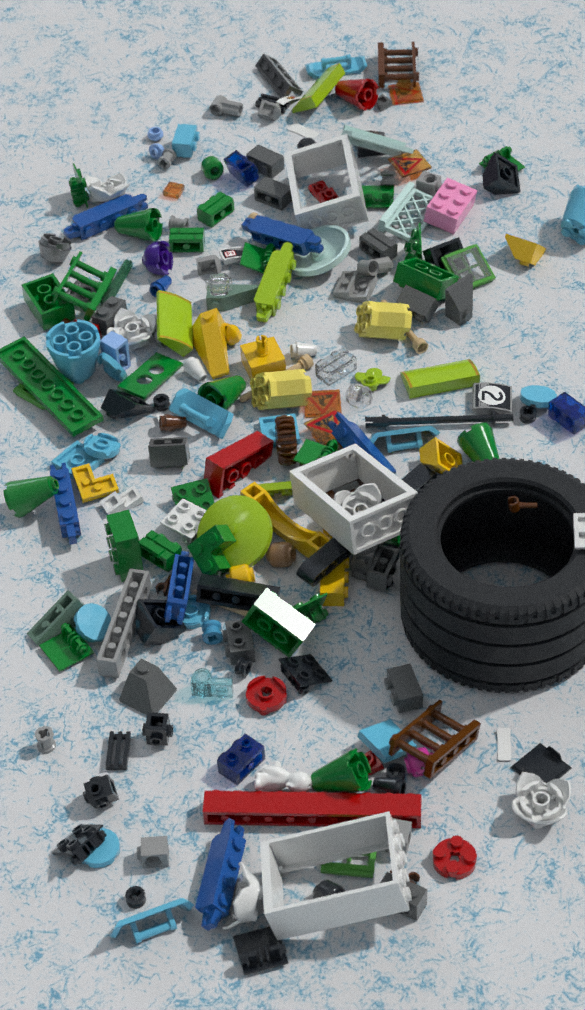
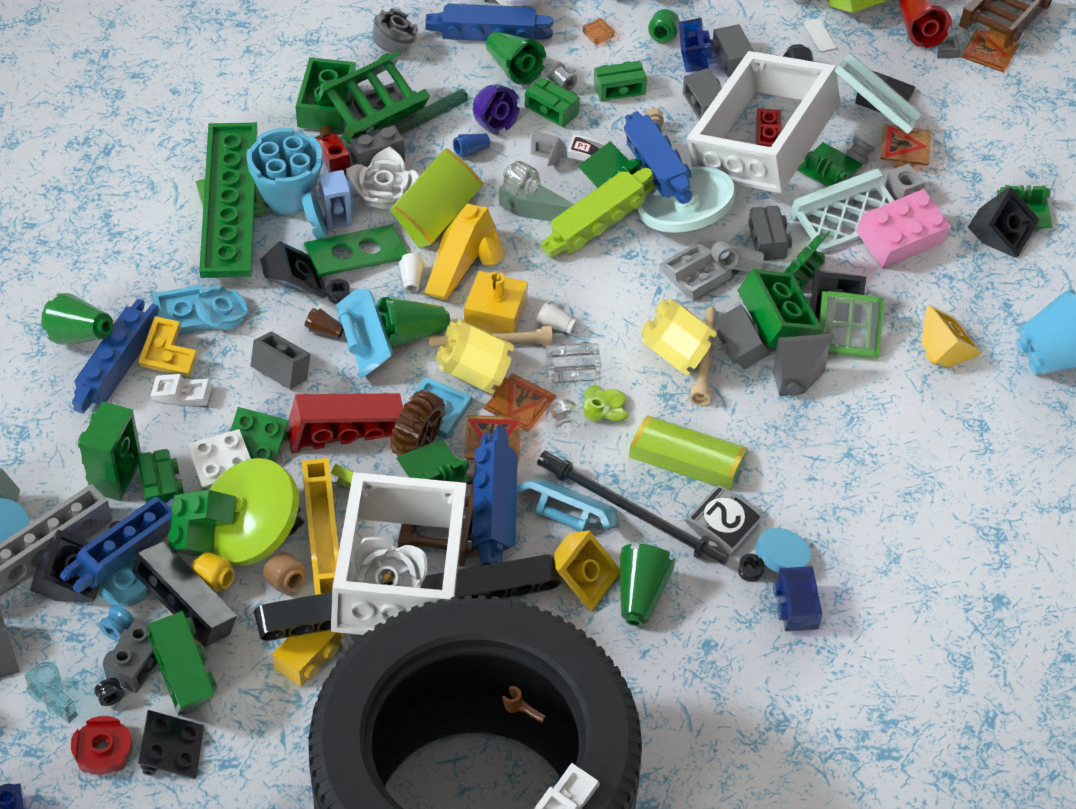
camera: 30 degrees right, 5 degrees up
green hinge [293,593,329,624] -> none

